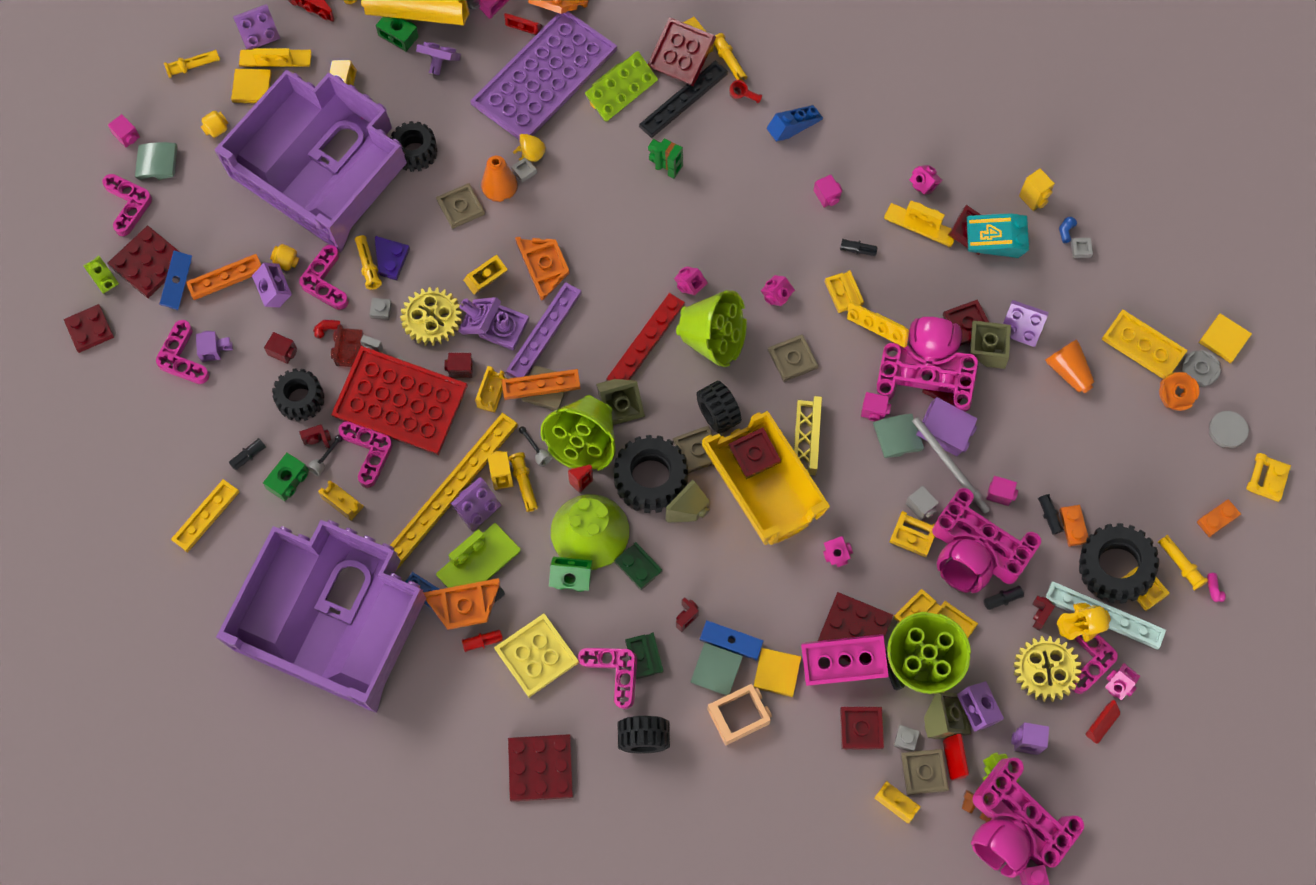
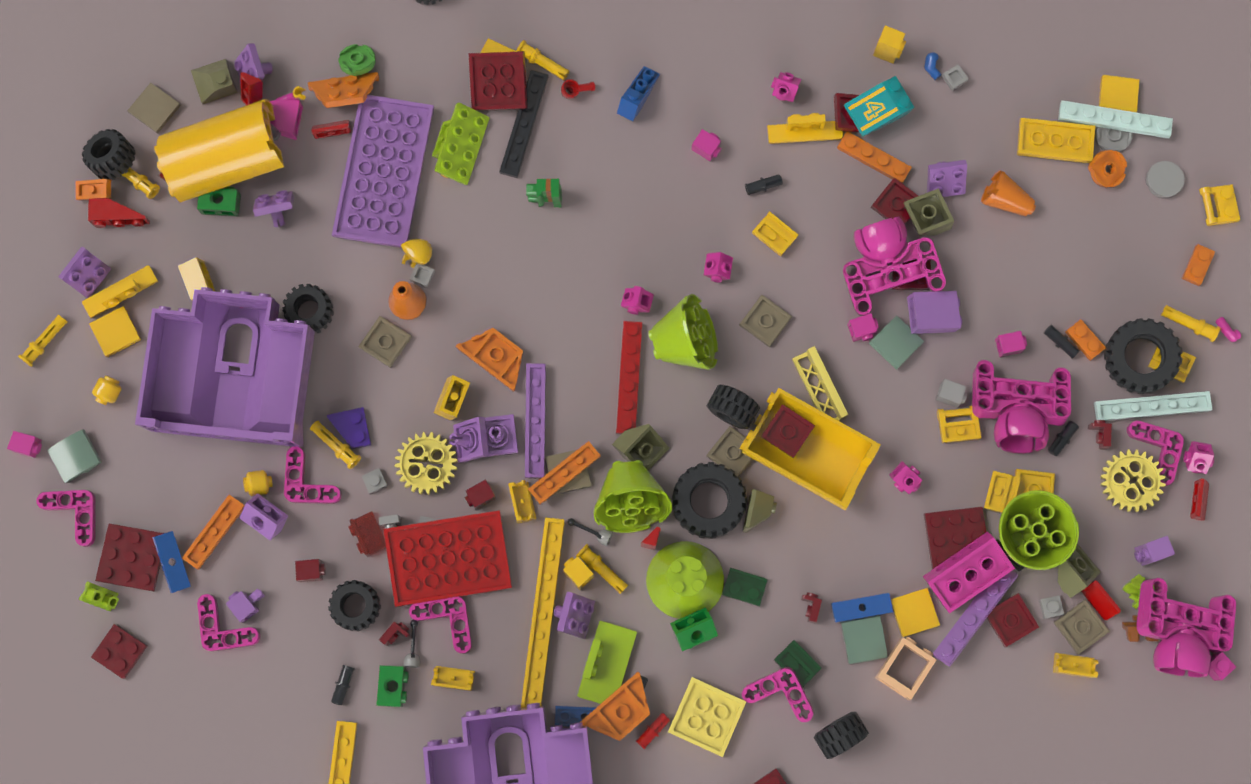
camera: 30 degrees left, 10 degrees up
red arm [313,320,340,338] -> none
yellow bracket [847,302,909,348] -> none
light grey bar [912,417,990,514] -> none
medium lavender brick [957,681,1004,732] -> none
yellow head [1057,603,1111,642] -> none
none -> orange plate [837,131,912,184]
none -> medium lavender plate [933,571,1018,667]
none -> light aqua plate [1058,100,1173,138]

